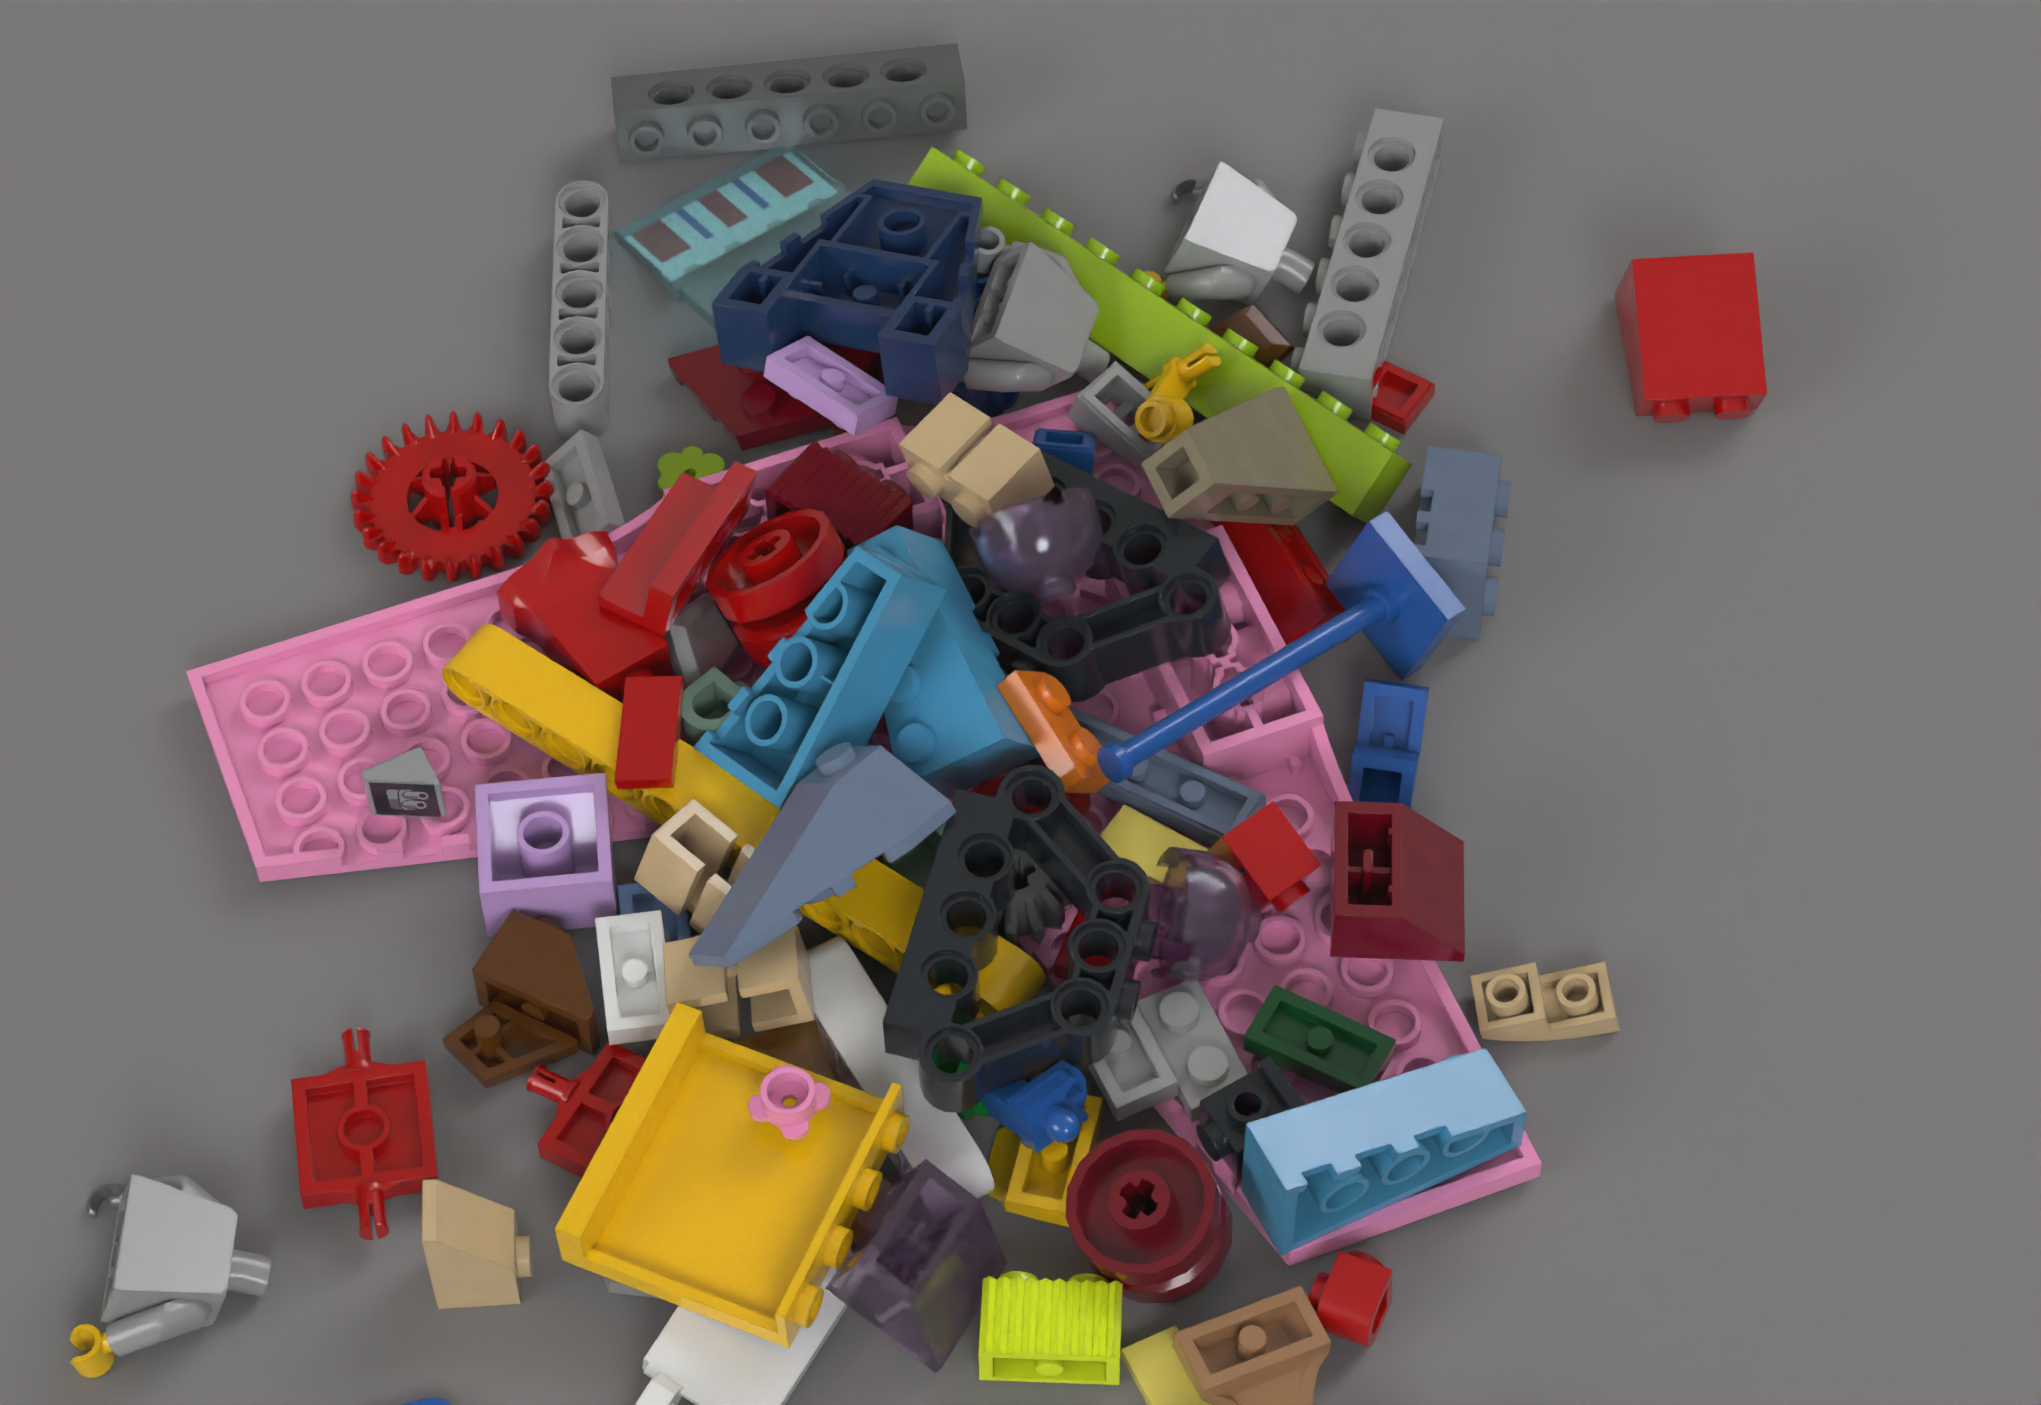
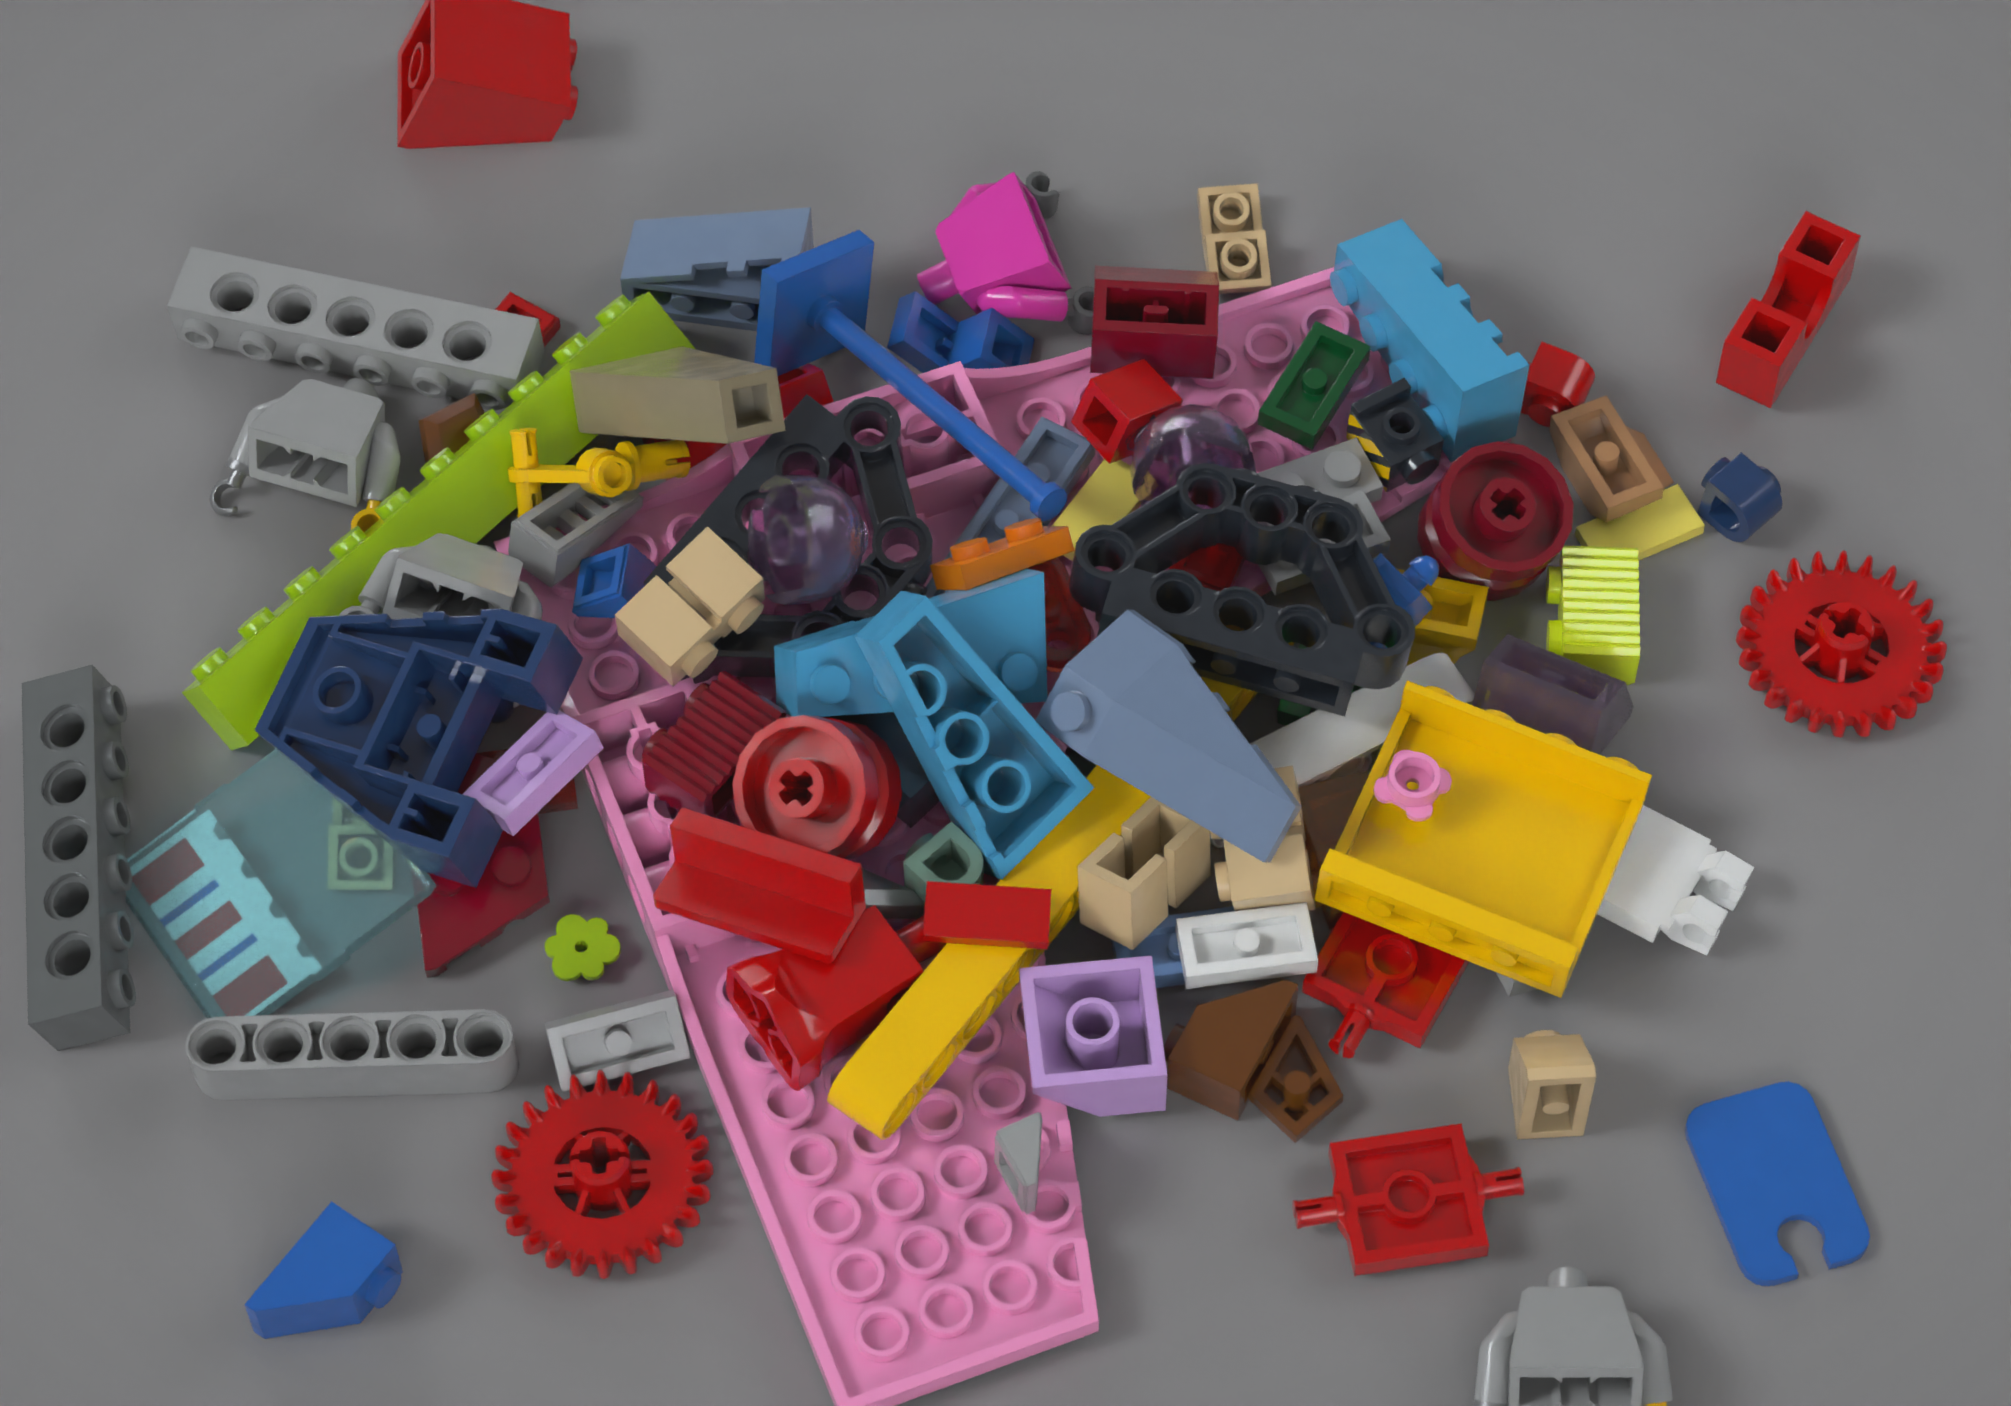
camera: 90 degrees left, 5 degrees up
none -> blue slope [244,1201,403,1339]
none -> dark pink torso [917,171,1094,335]

